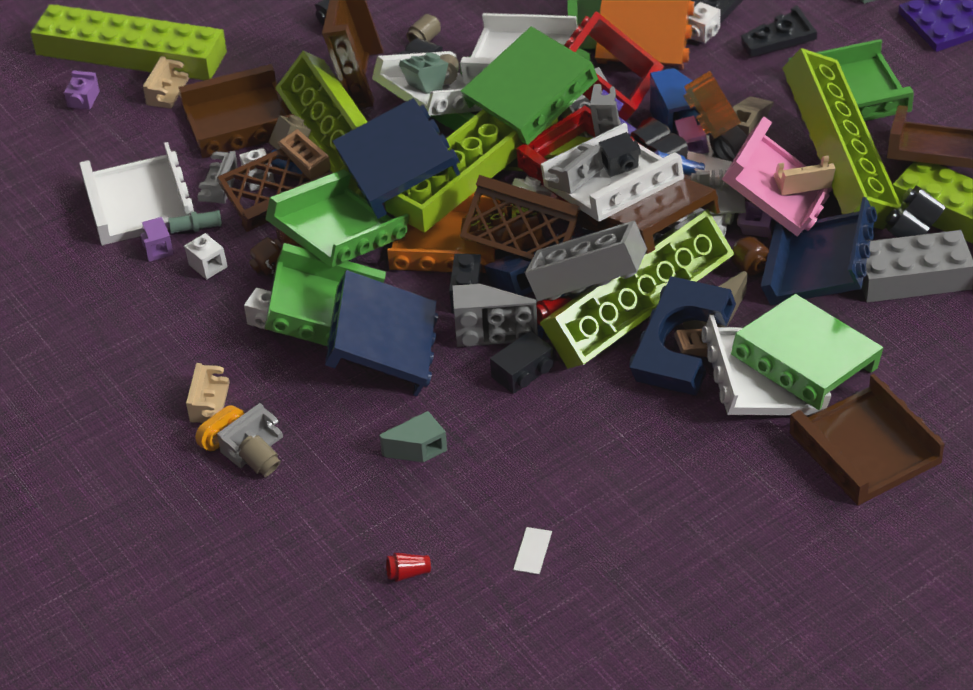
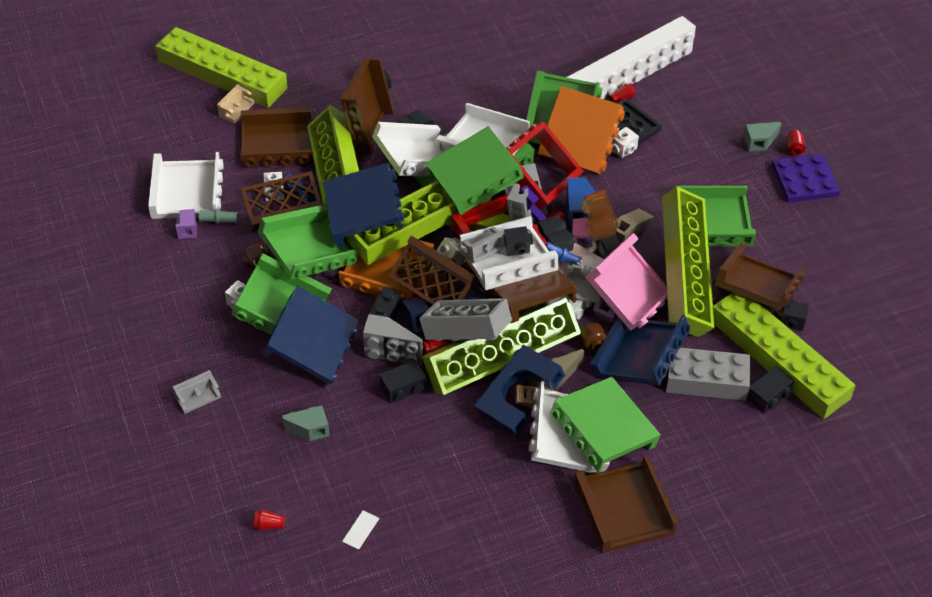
camera: 10 degrees right, 5 degrees up
medium lavender brick [64,71,100,110] -> none
white brick [184,233,228,279] -> none
tan hinge [186,363,230,423] -> none
light orange plate [195,405,245,451] -> none
light grey hinge [198,151,238,203] -> none
dark tan brick [239,435,281,477] -> none
dark tan brick [269,115,311,154] -> none
medium nougat slope [278,129,331,180] -> none
sand green slope [399,52,449,94] -> none
dark tan brick [406,14,441,43] -> none
dark tan brick [440,54,459,85] -> none
black wing [741,5,817,57] -> none
tan hinge [773,156,836,196] -> none
black brick [884,185,946,238] -> none

